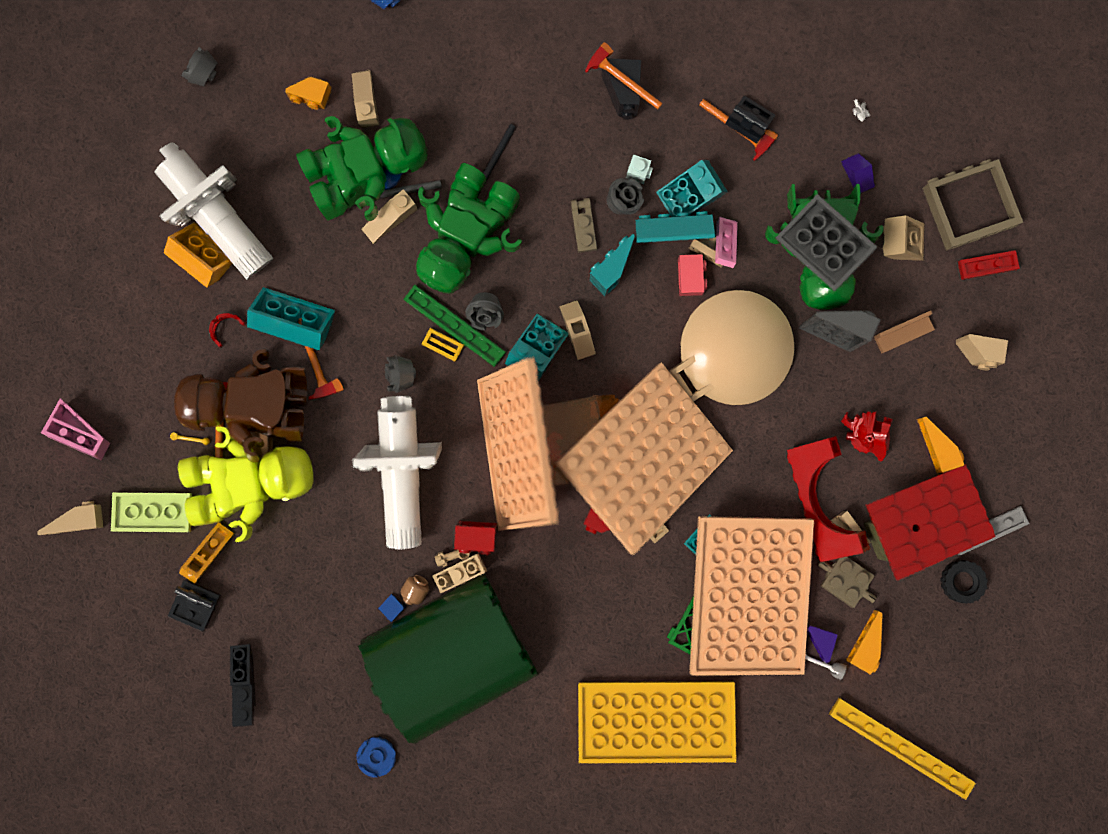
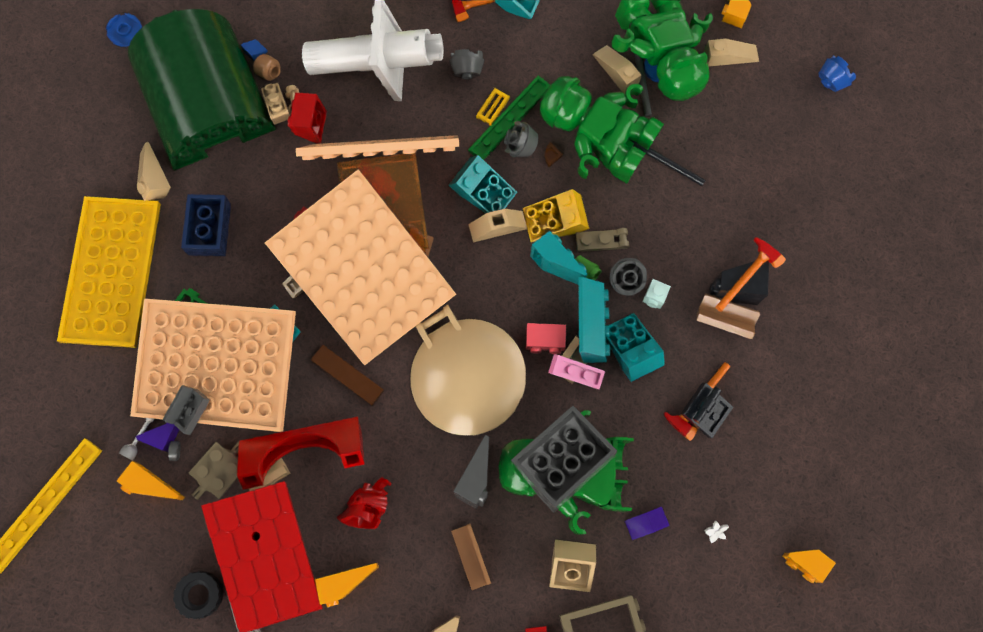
camera: 95 degrees right, 10 degrees down
none -> tan slope [137,142,171,201]
none -> dark grey bracket [163,385,210,435]
none -> dark grey tile [168,441,181,461]
none -> dark blue brick [181,194,231,256]
none -> reddish brown tile [311,345,384,406]
none -> yellow slope [523,189,589,242]
none -> reddish brown tile [544,142,563,167]
none -> bright green cone [575,255,601,280]
none -> medium nougat panel [697,294,760,339]
none -> light orange slope [782,550,836,583]

